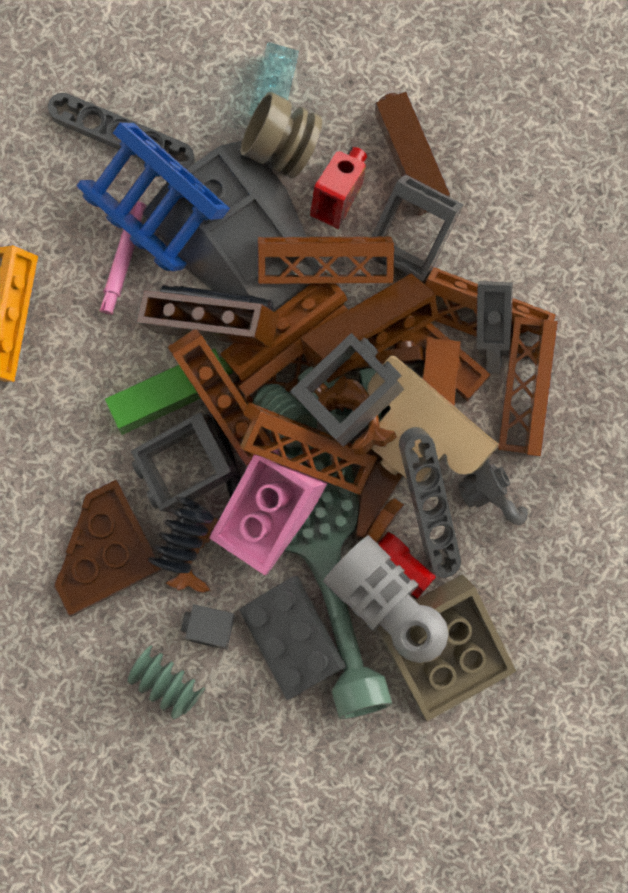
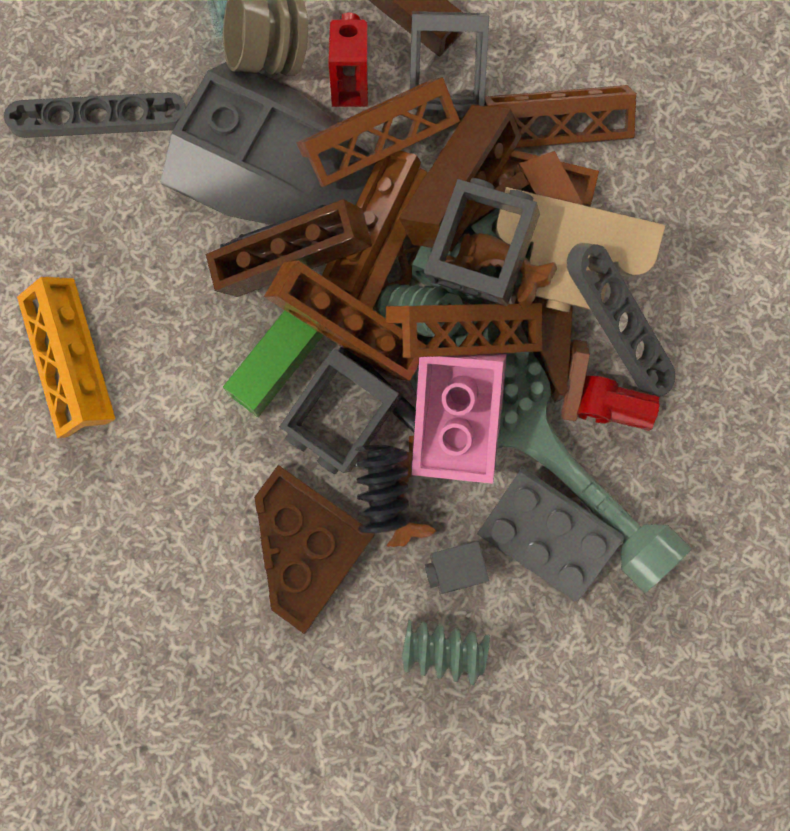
camera: 30 degrees left, 0 degrees up
blue fence [76,122,230,271] -> none
bright pink piece [99,201,146,315] -> none
light grey cylinder [323,535,449,663] -> none
dark tan slope [376,574,516,722] -> none
dark grey piece [458,434,528,525] -> none
dark grey hinge [477,281,513,374] -> none
dark orange fence [498,317,558,456] -> none

